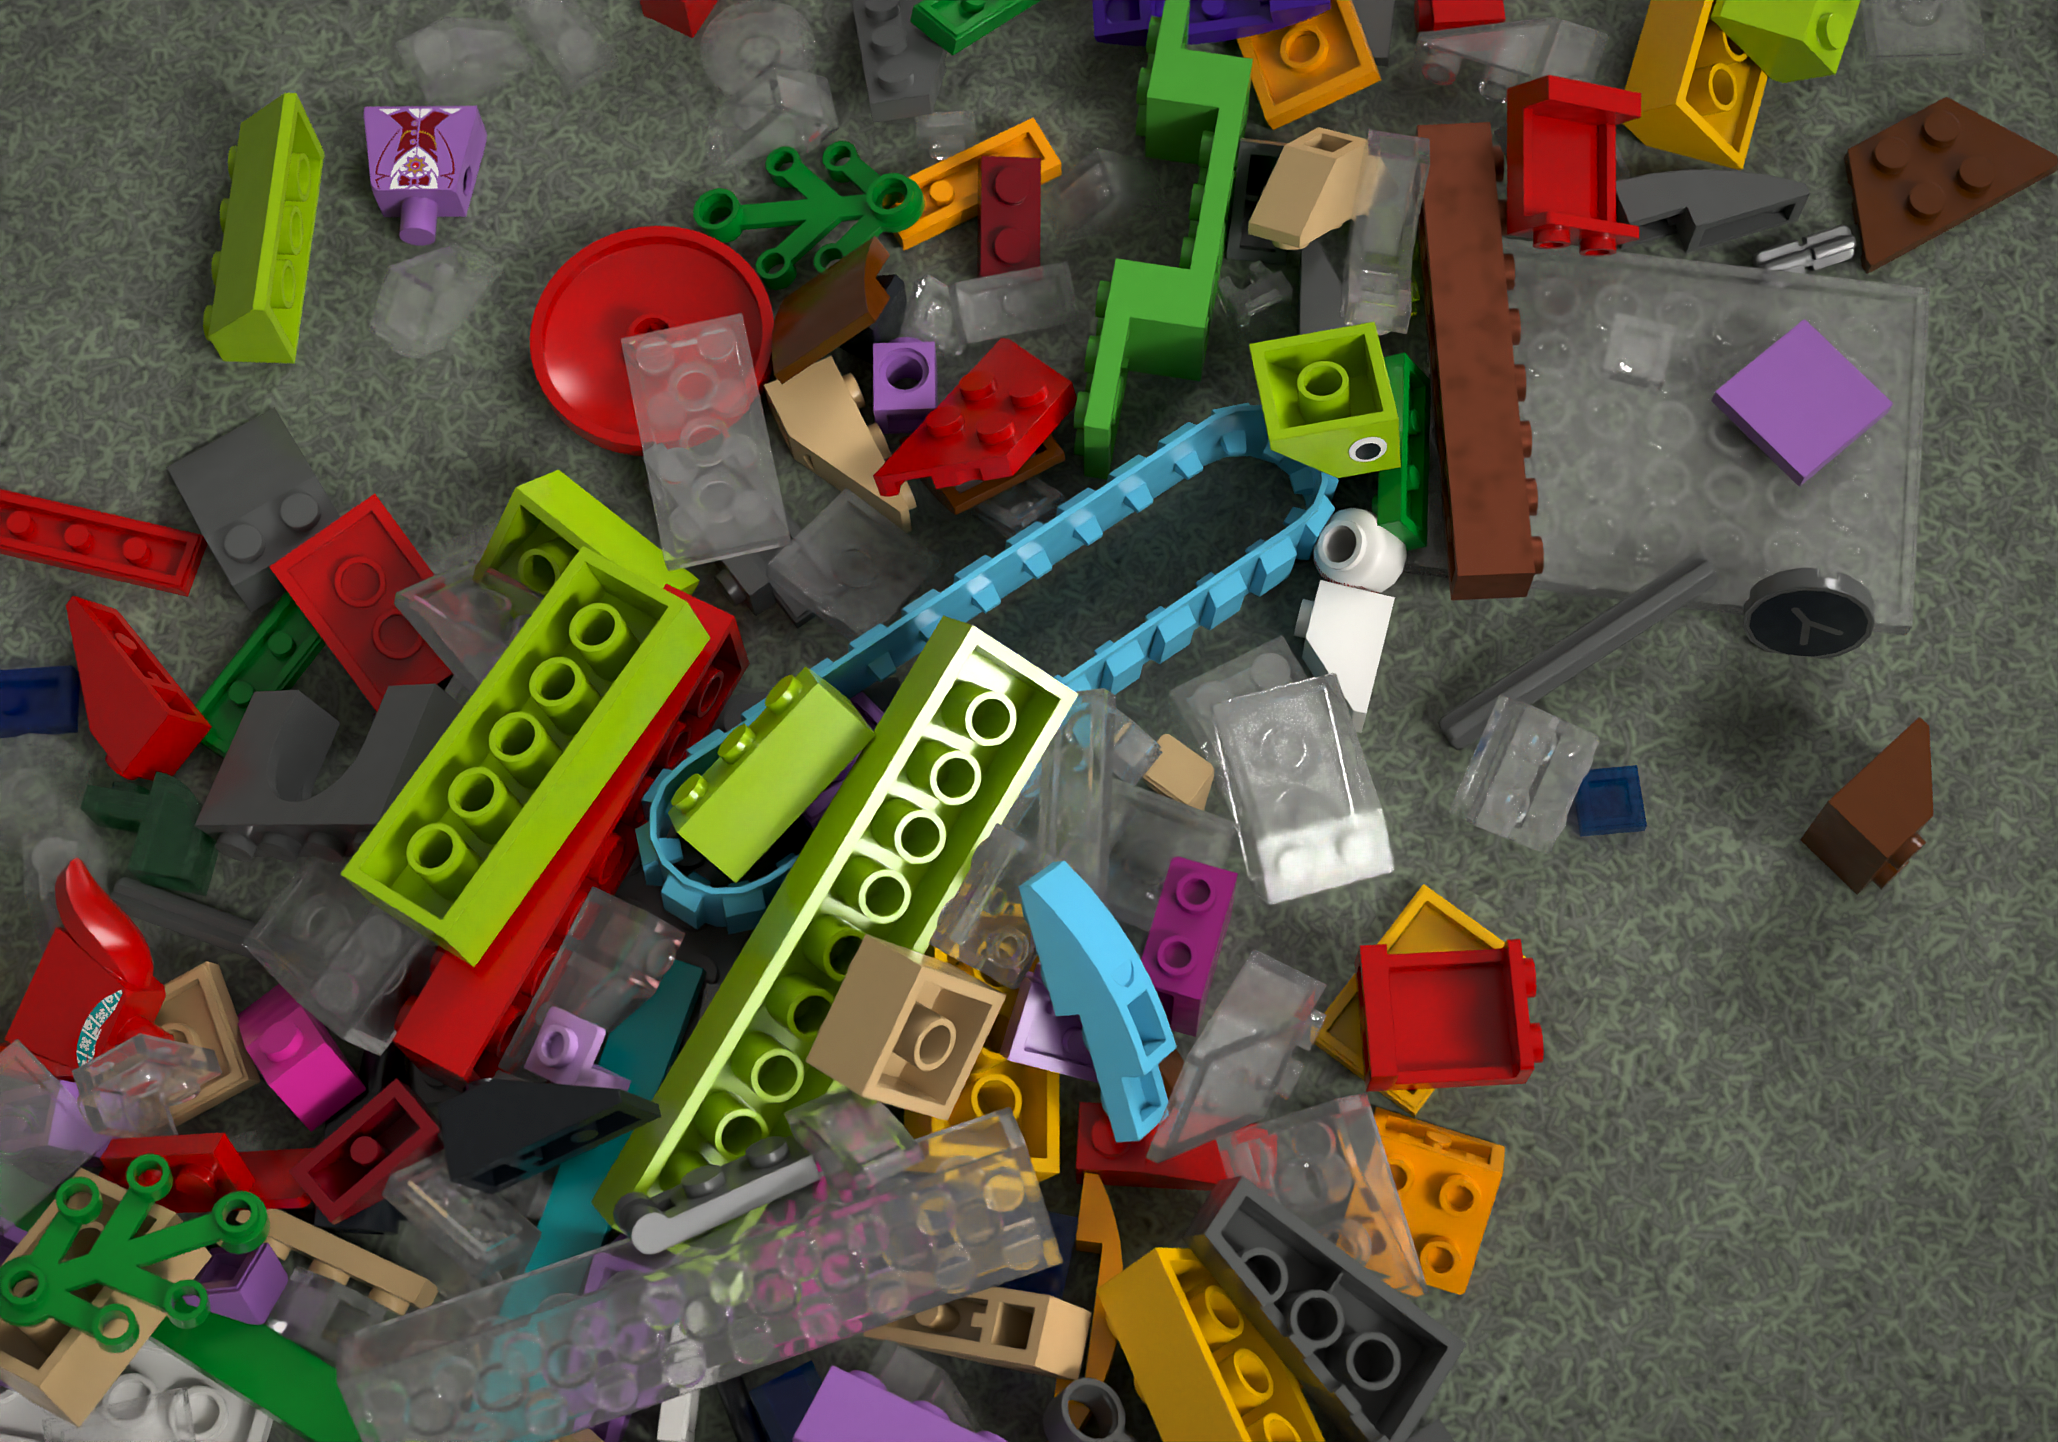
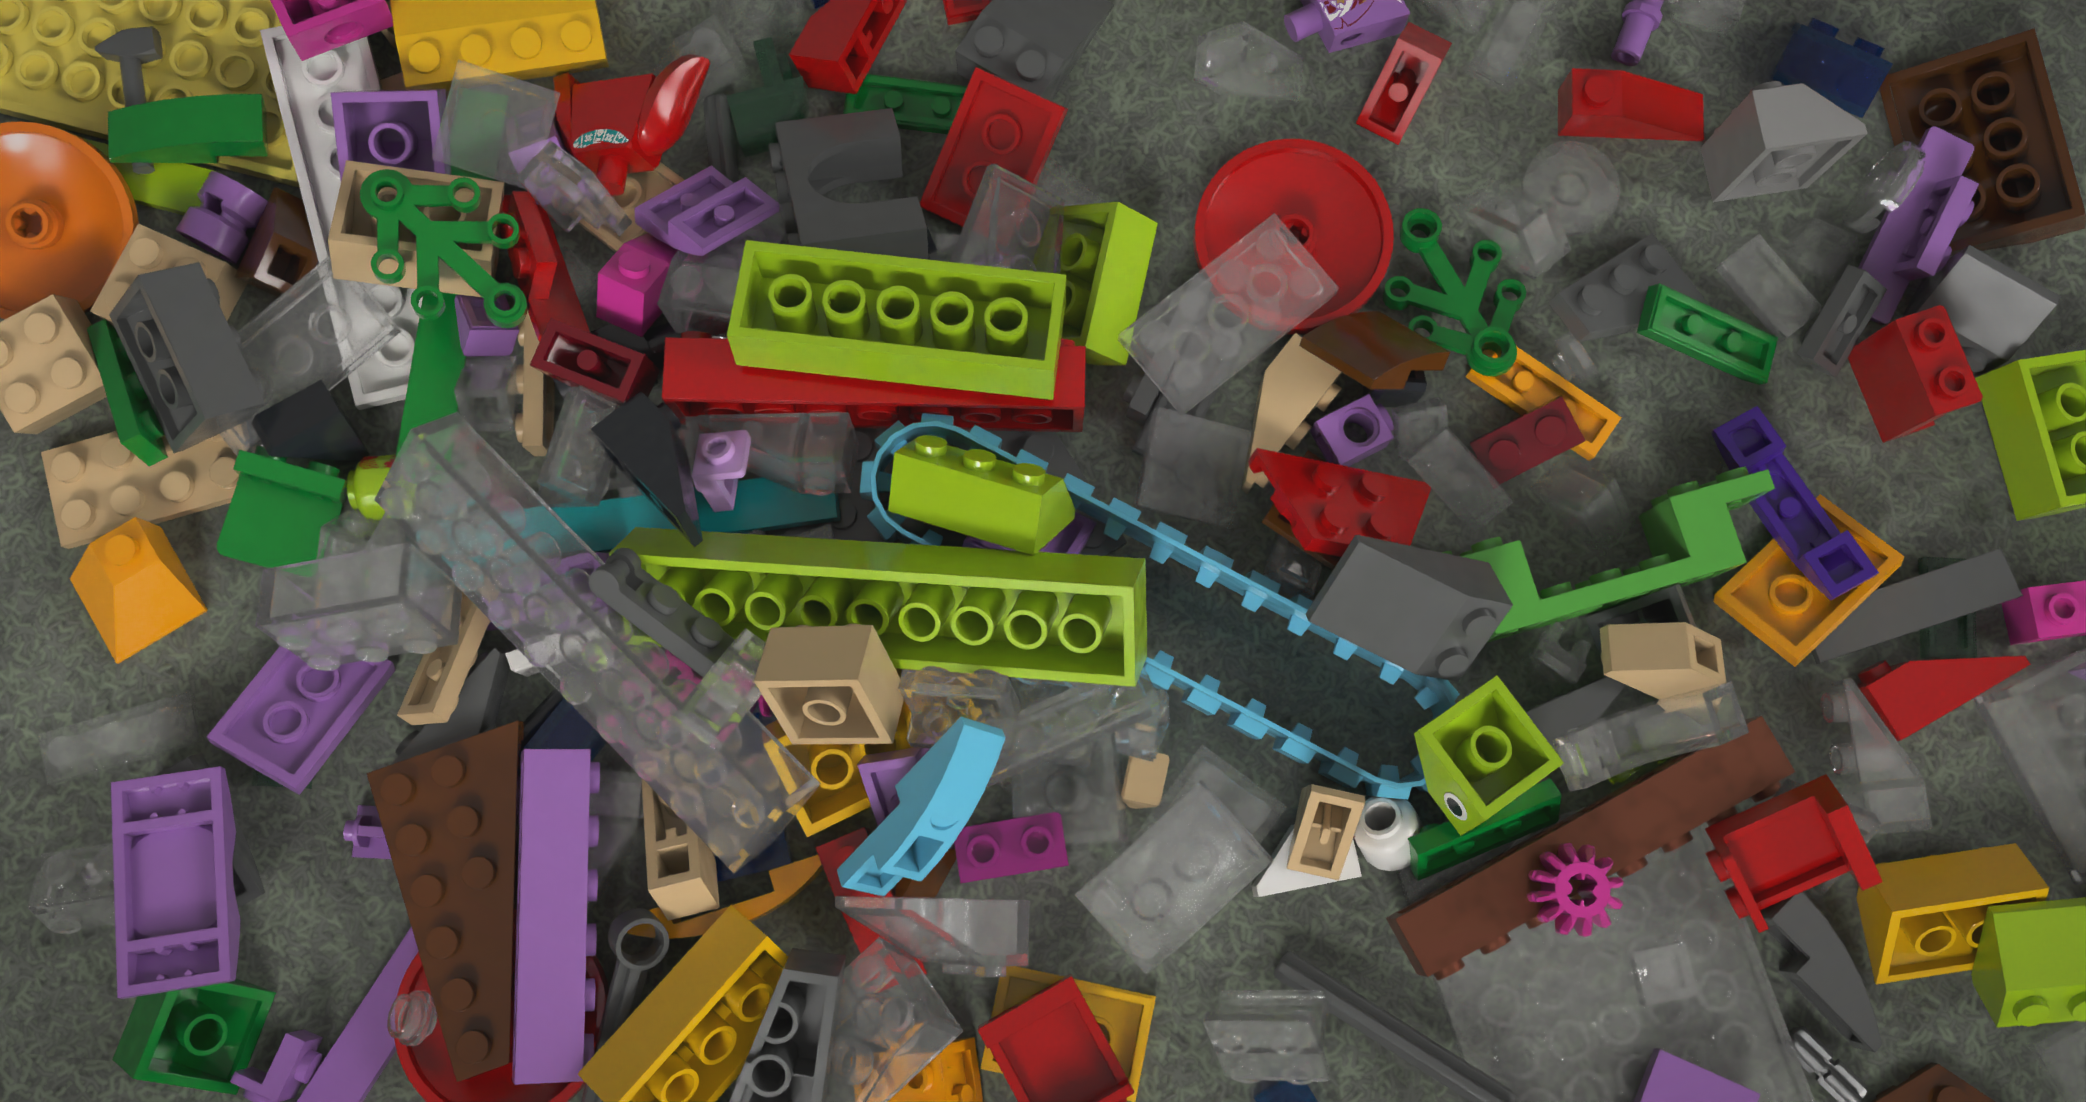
camera: 60 degrees right, 10 degrees up
none -> medium lavender slope [634,165,780,256]
none -> tan slope [1287,784,1365,880]
none -> dark grey slope [1306,535,1513,682]
none -> red slope [1355,22,1452,145]
none -> dark pink gear [1527,843,1624,937]

